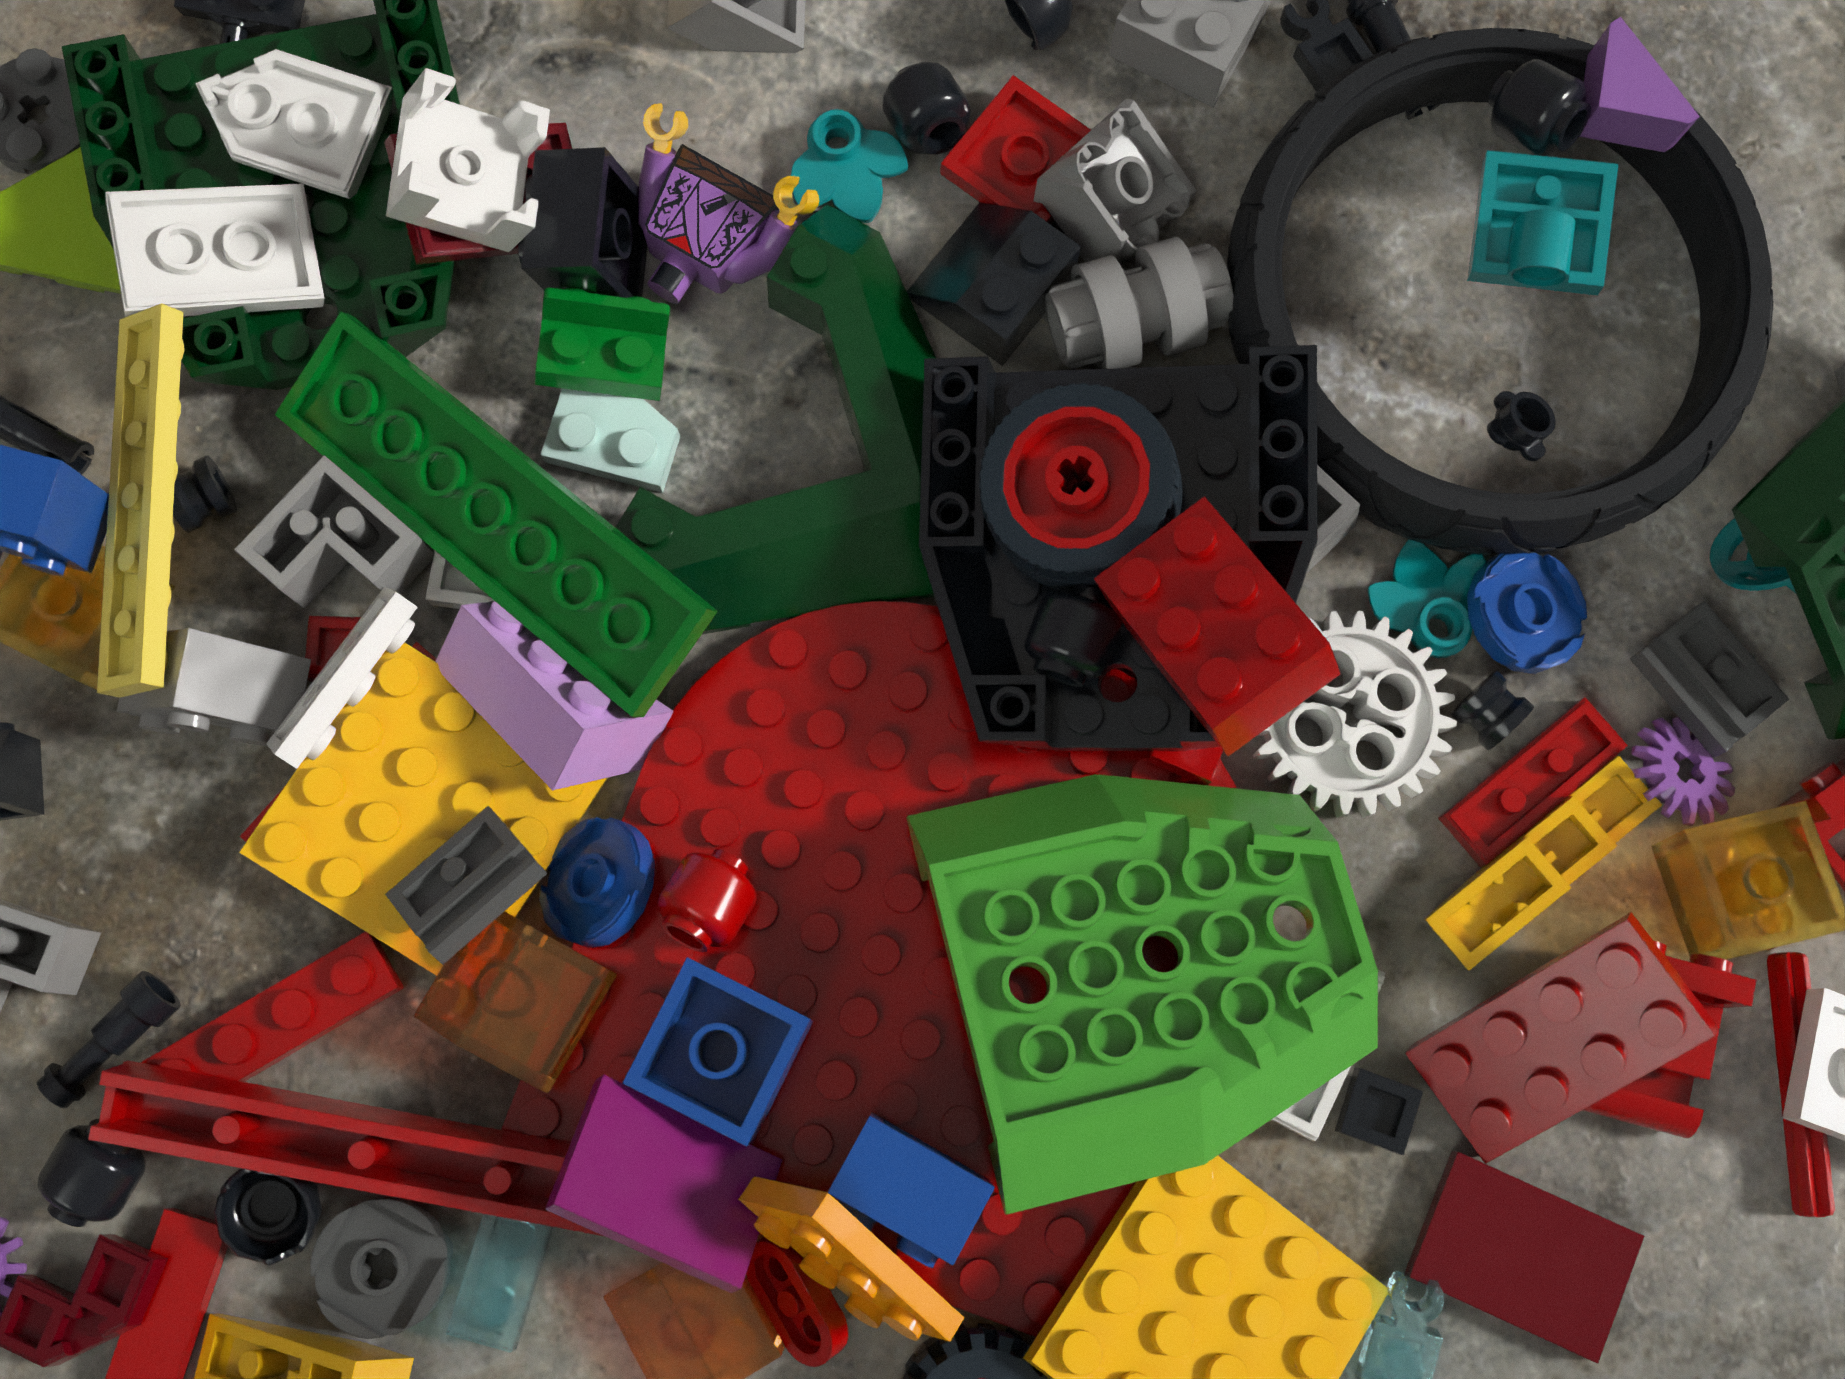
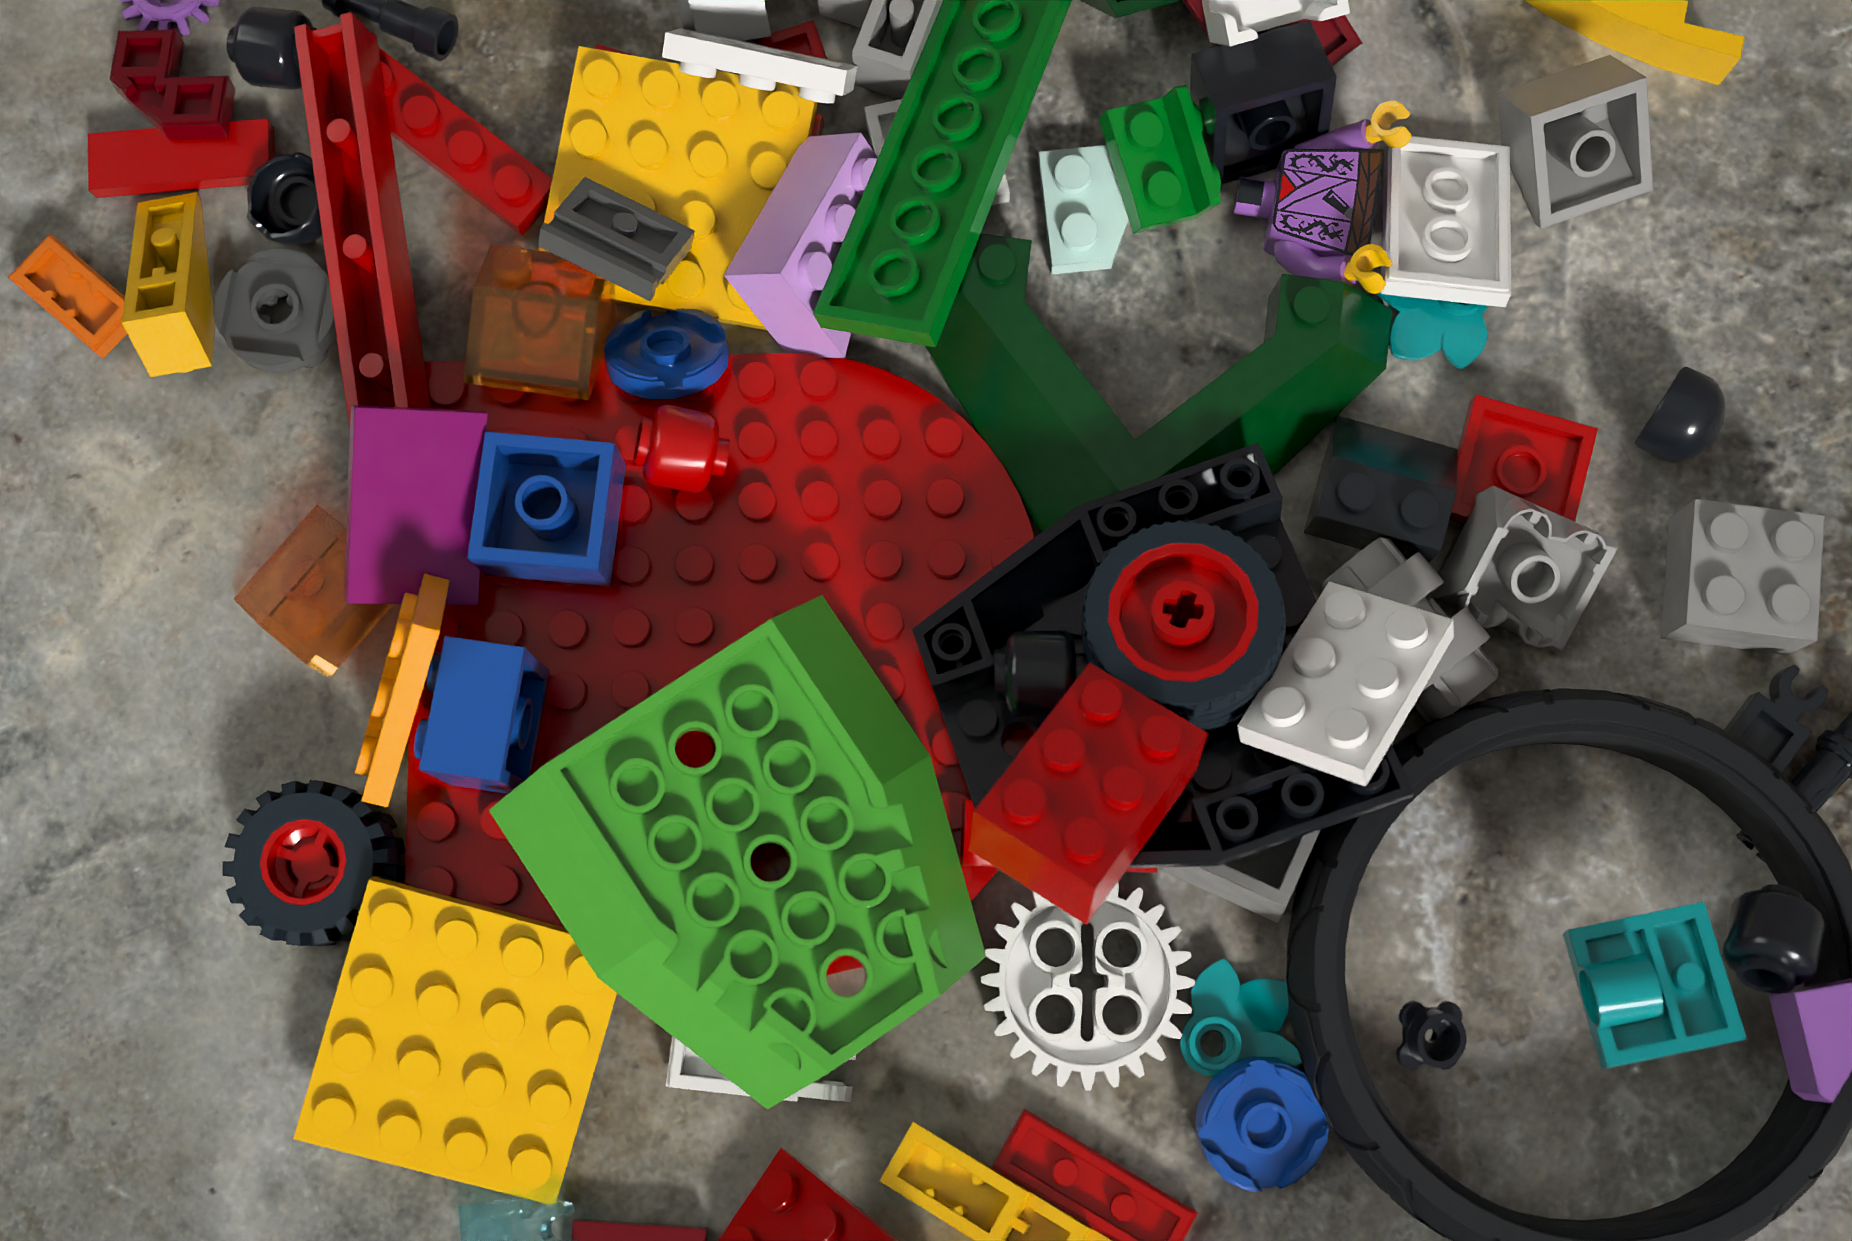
camera: 75 degrees right, 0 degrees up
clear light blue plate [446,1214,553,1353] -> none
red plate [746,1237,848,1367] -> none
black head [882,62,971,155] -> none
black plate [1334,1068,1423,1155] -> none
black wheel [1451,670,1534,750] -> none
none -> white plate [1237,581,1454,787]
none -> white tile [1381,136,1511,307]

